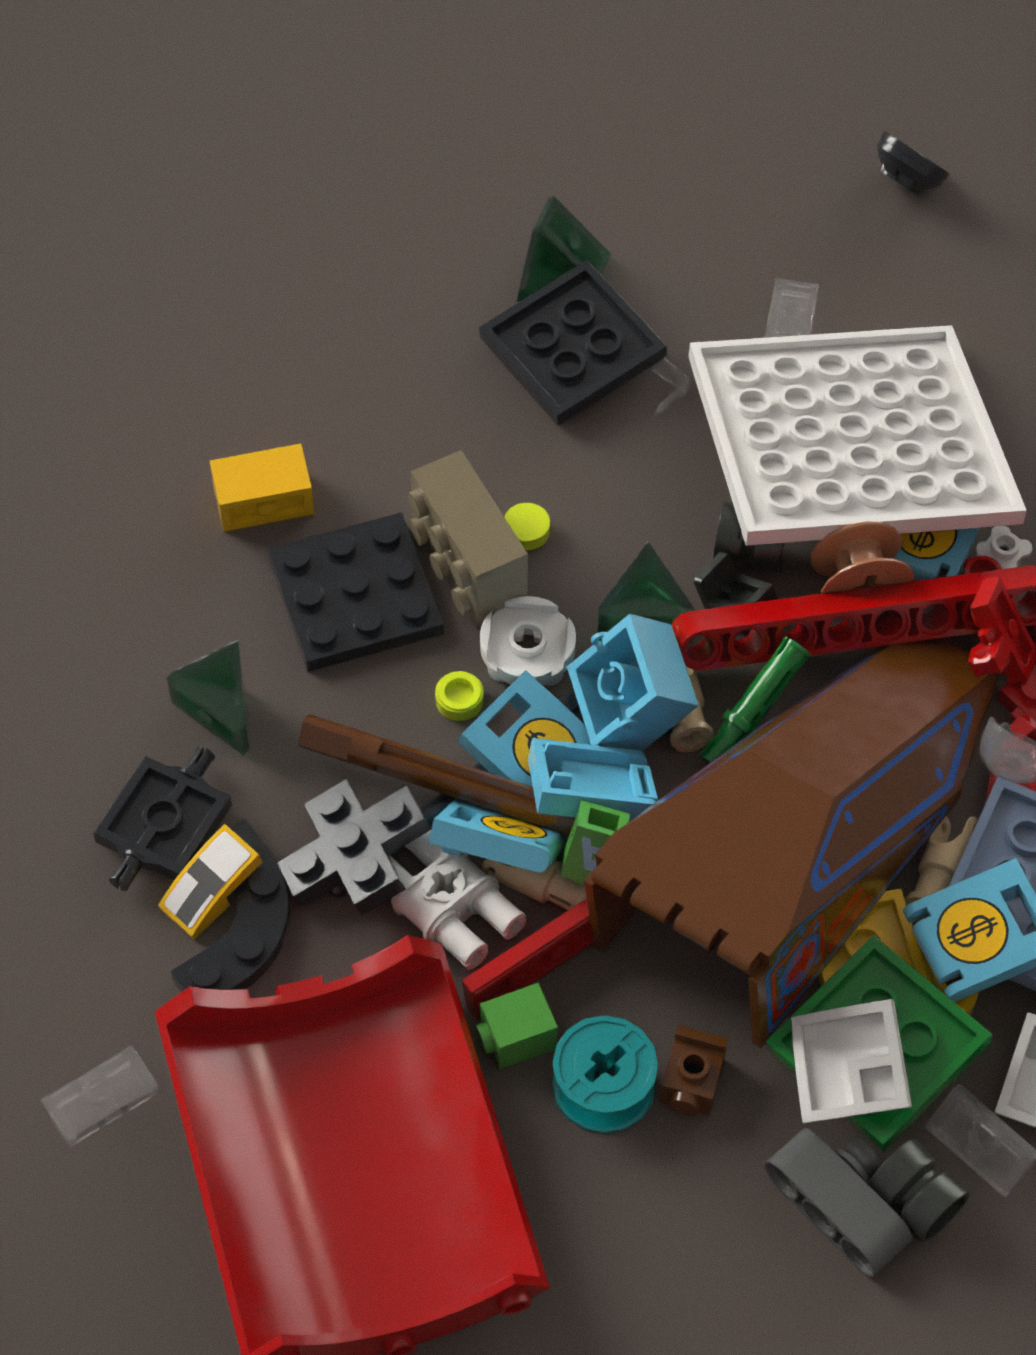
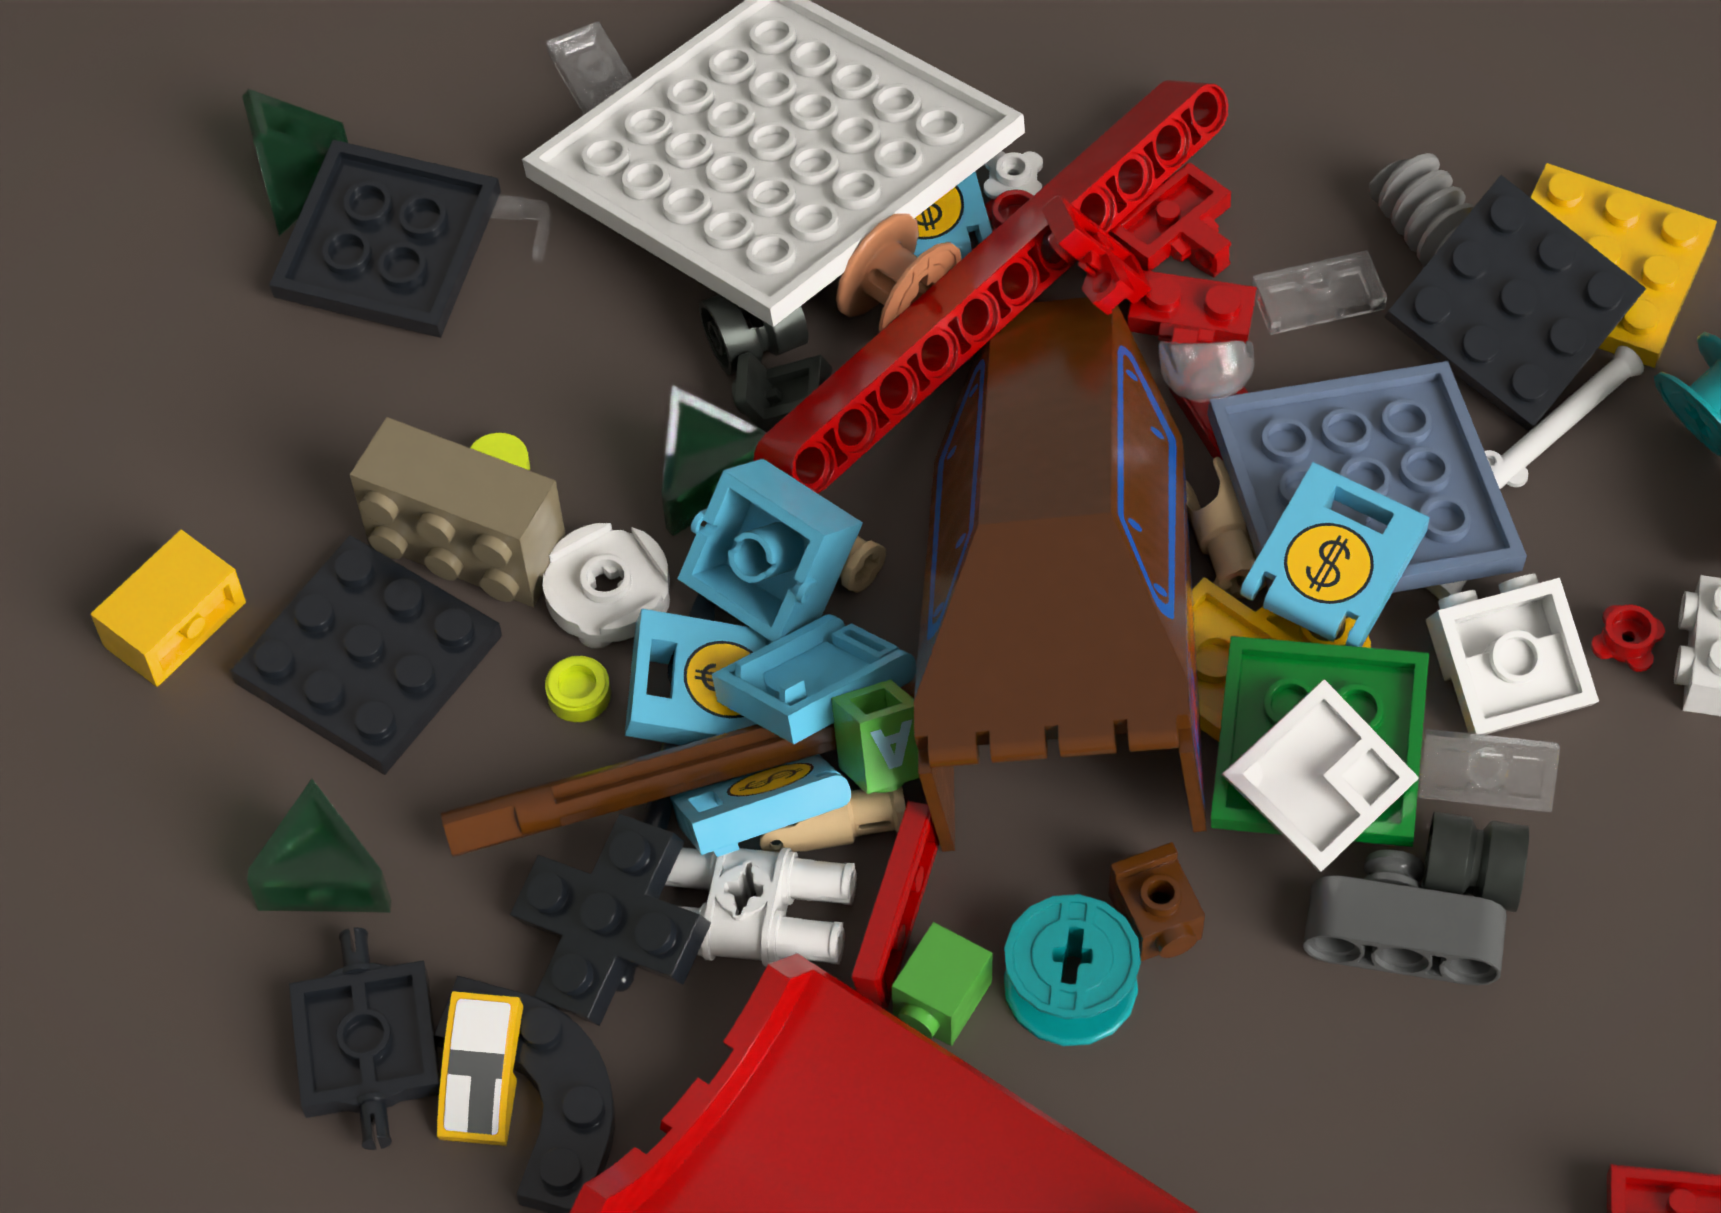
camera: 35 degrees left, 0 degrees up
green pin [699,636,811,763] -> none

